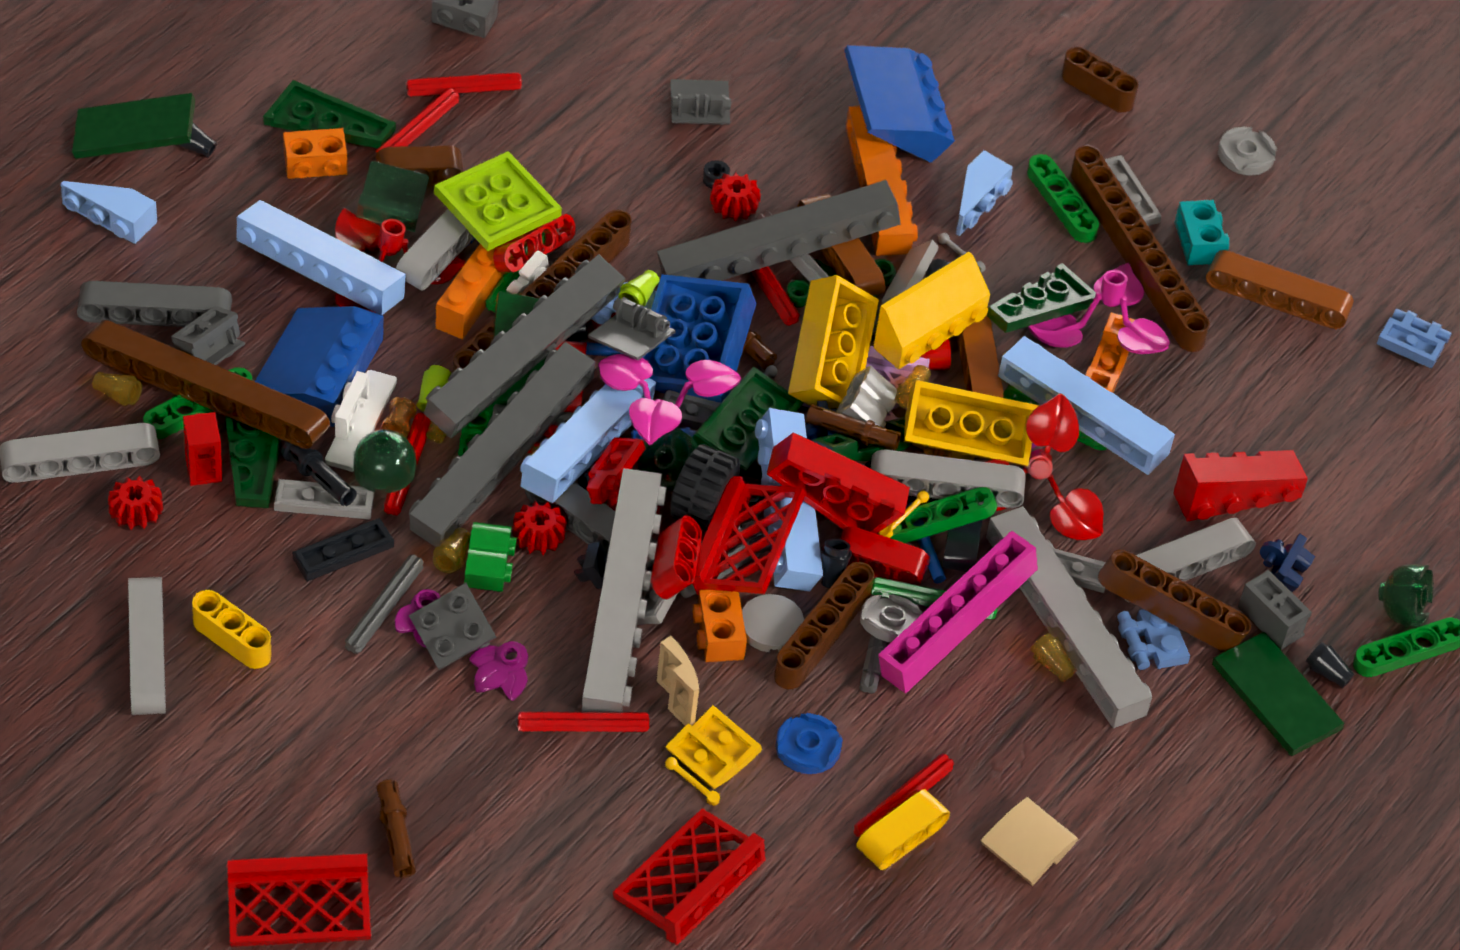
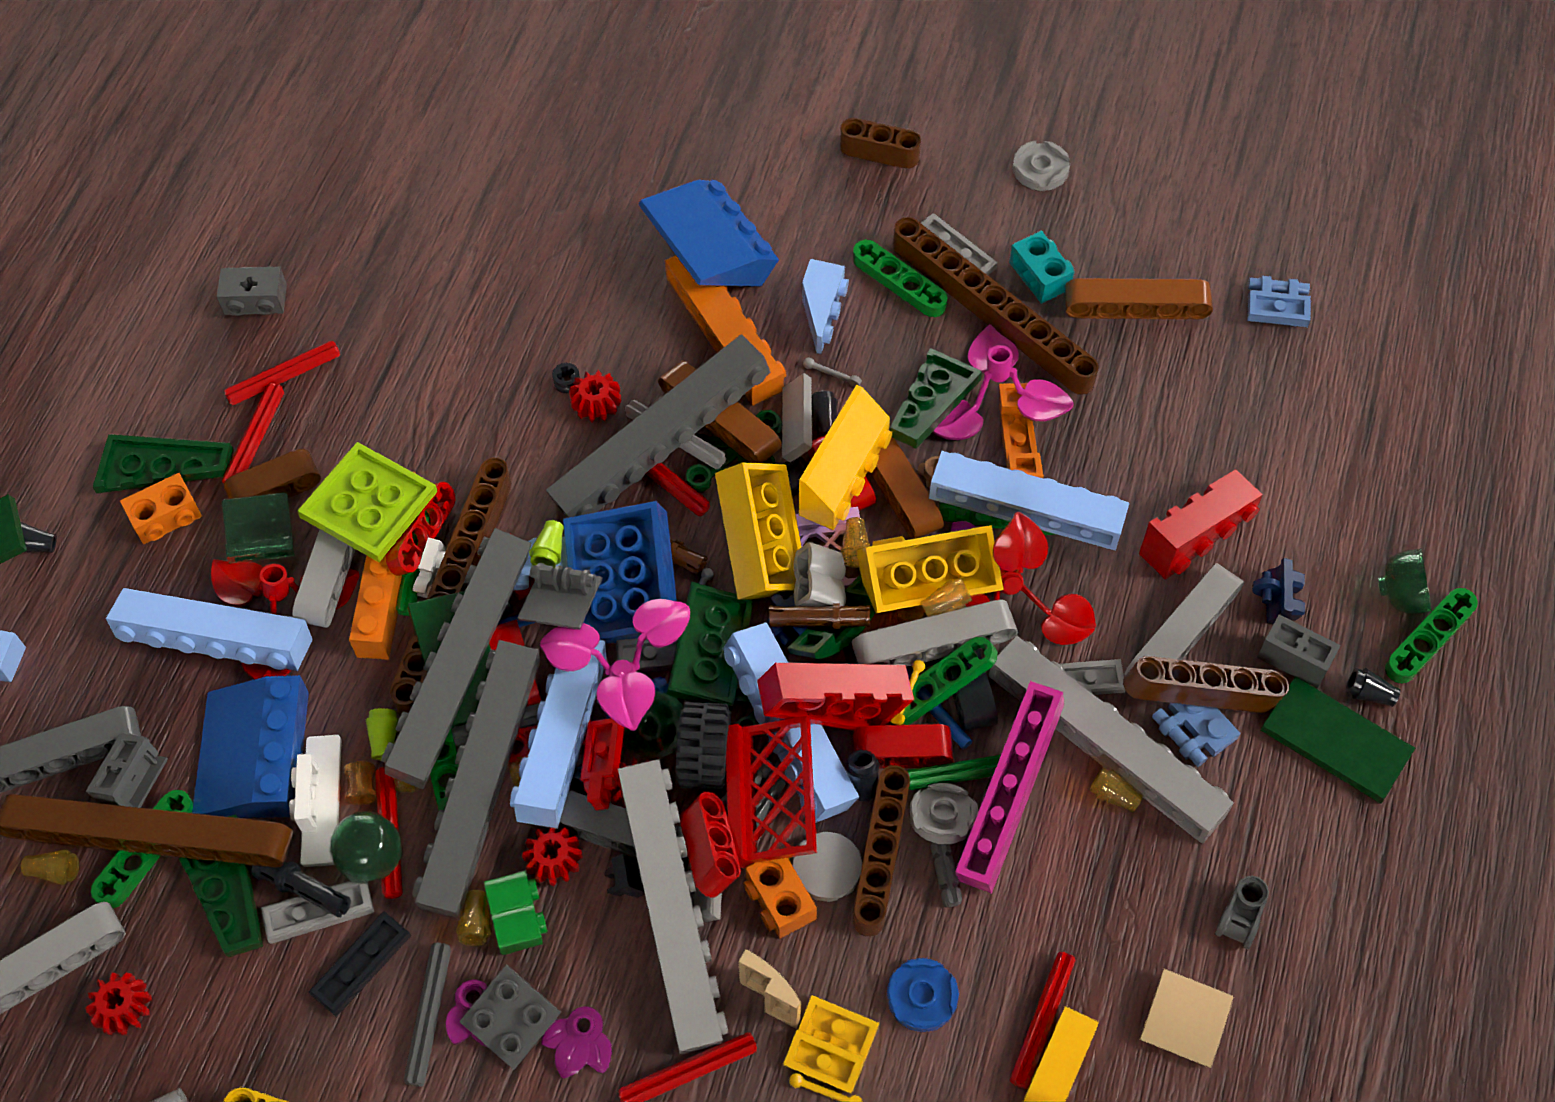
camera: 15 degrees left, 10 degrees up
red brick [183,412,222,486] -> none
dark grey hinge [670,79,731,125] -> none
none -> clear yellow cone [920,578,972,617]
none -> dark grey piece [1214,876,1269,950]

